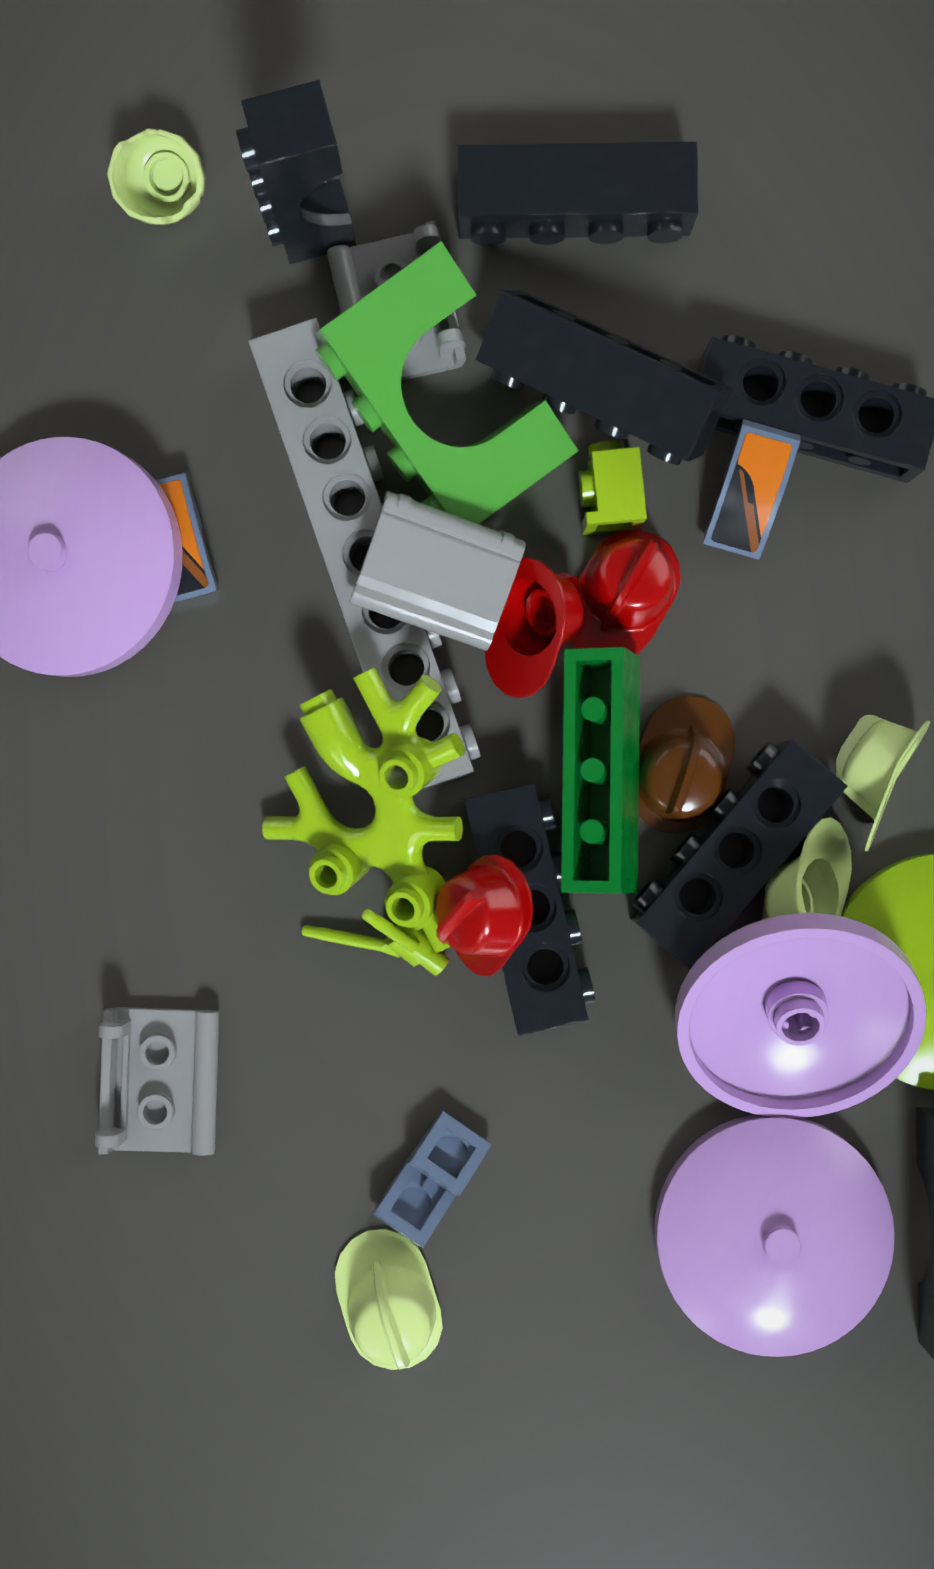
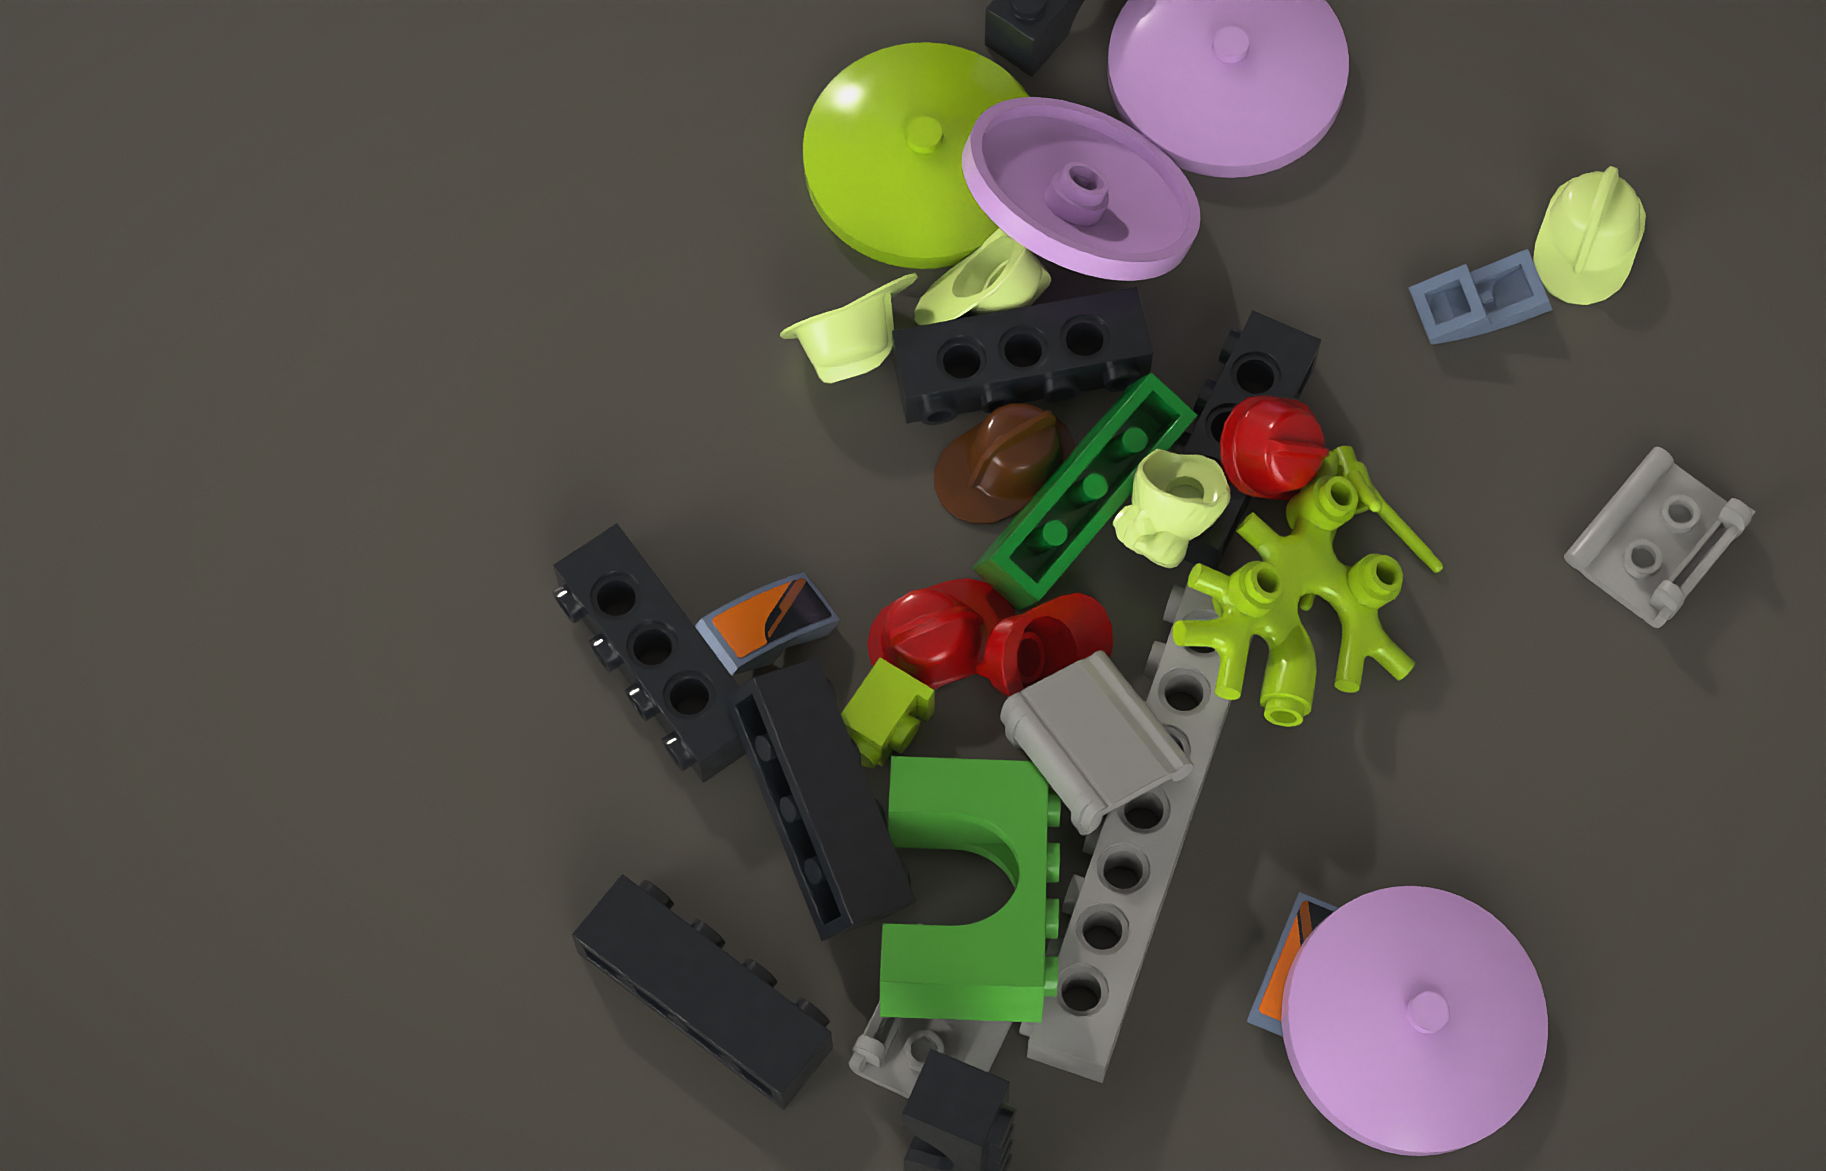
camera: 140 degrees left, 20 degrees down
none -> yellowish green hair [1112,449,1231,568]

